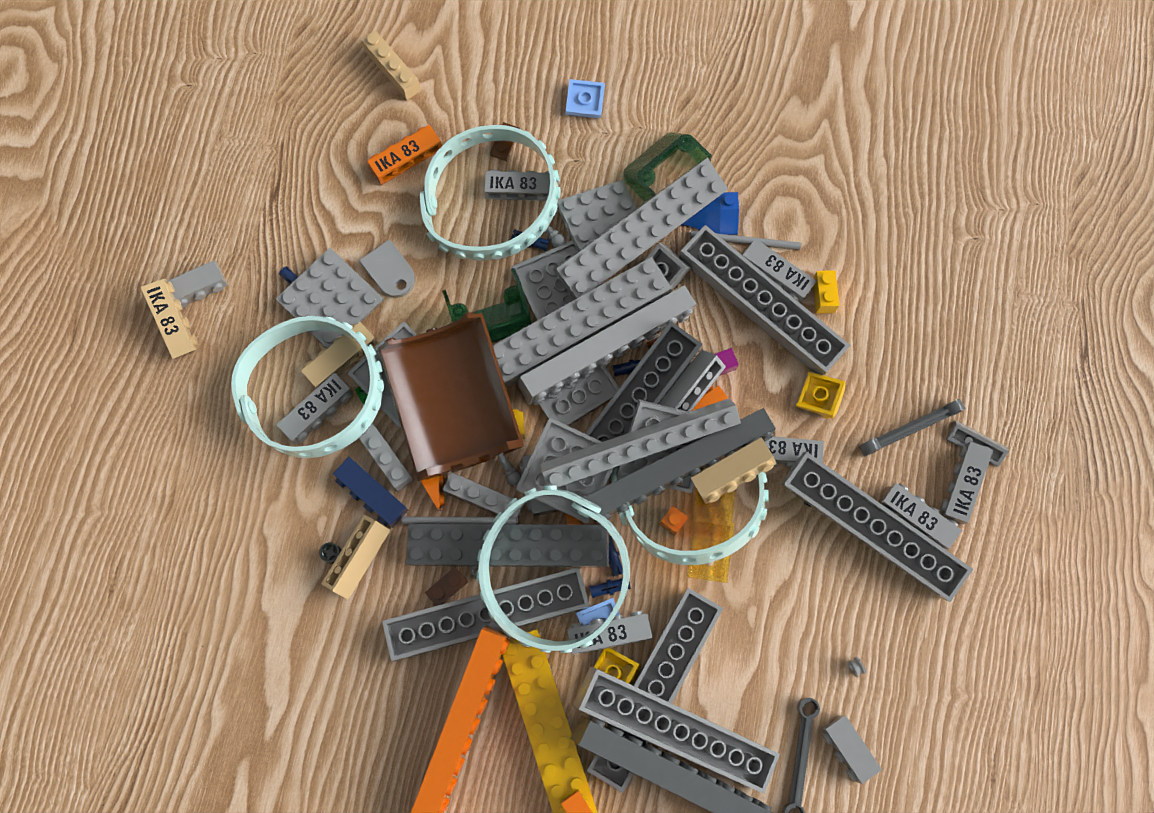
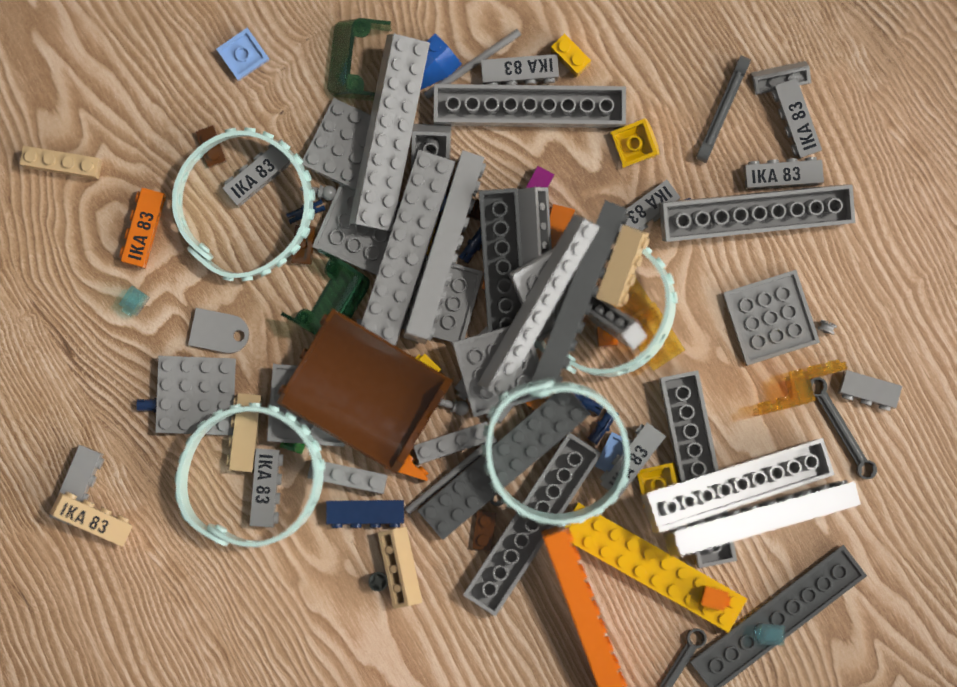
camera: 40 degrees left, 10 degrees up
none -> clear light blue brick [119,285,150,317]
none -> reddish brown plate [291,225,315,265]
none -> light grey brick [587,296,647,349]
none -> light grey plate [723,270,820,366]
none -> clear yellow bracket [753,359,847,416]

